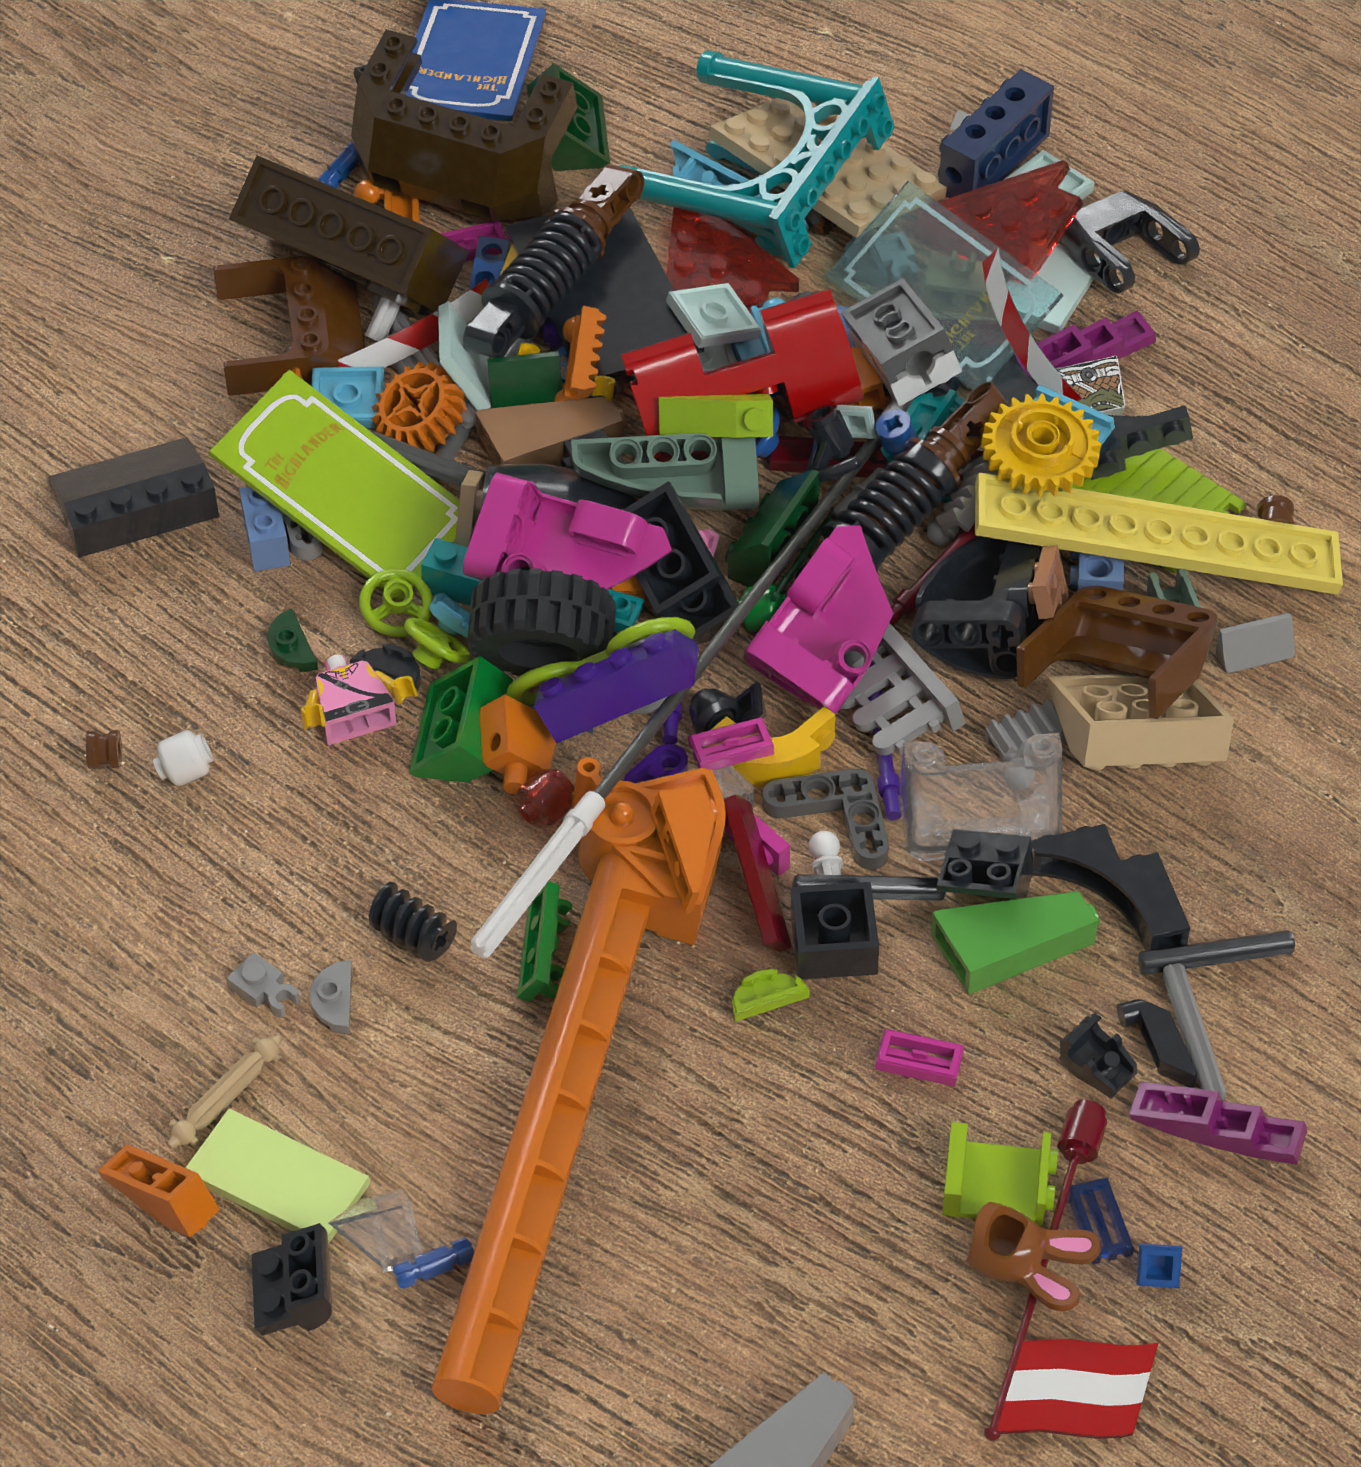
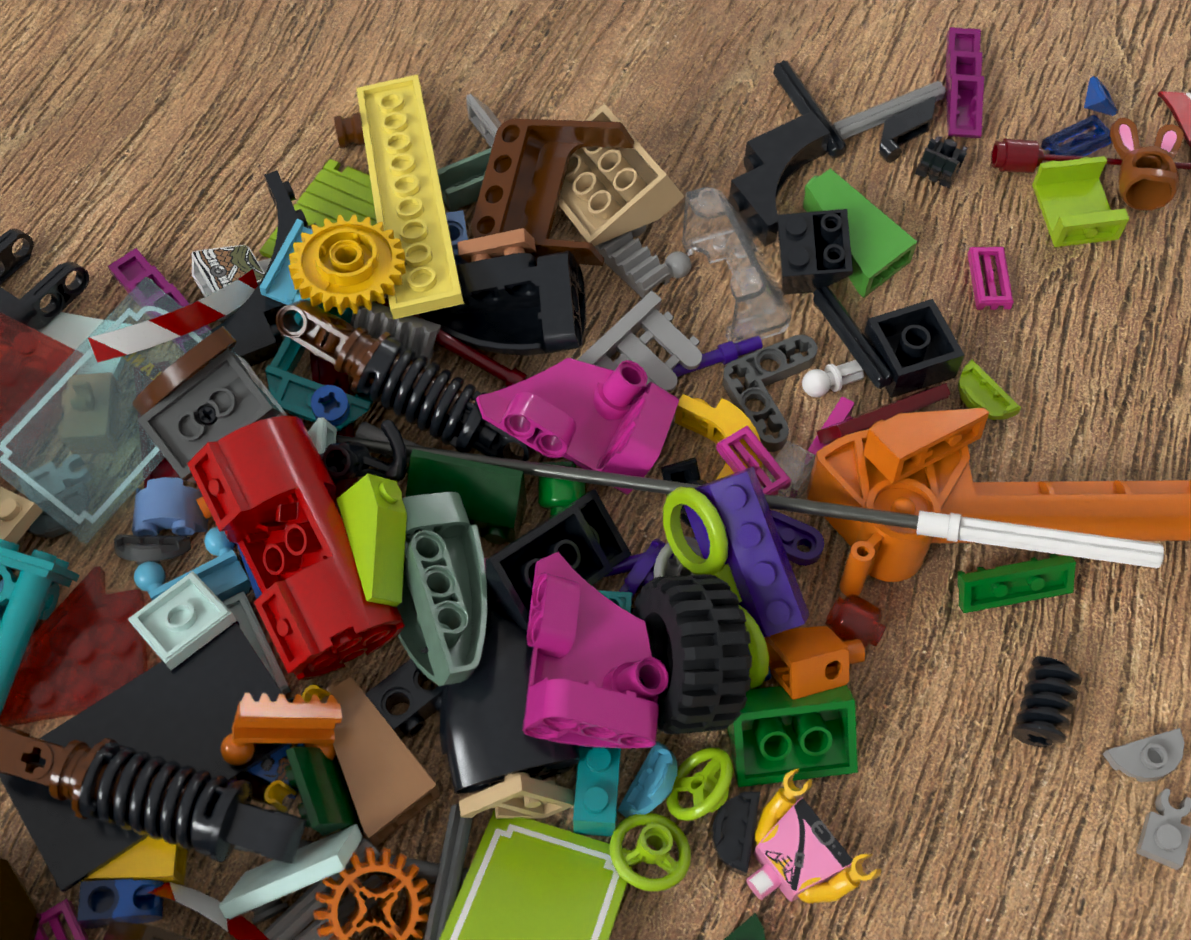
camera: 105 degrees left, 10 degrees up
none -> reddish brown beam [132,326,237,416]

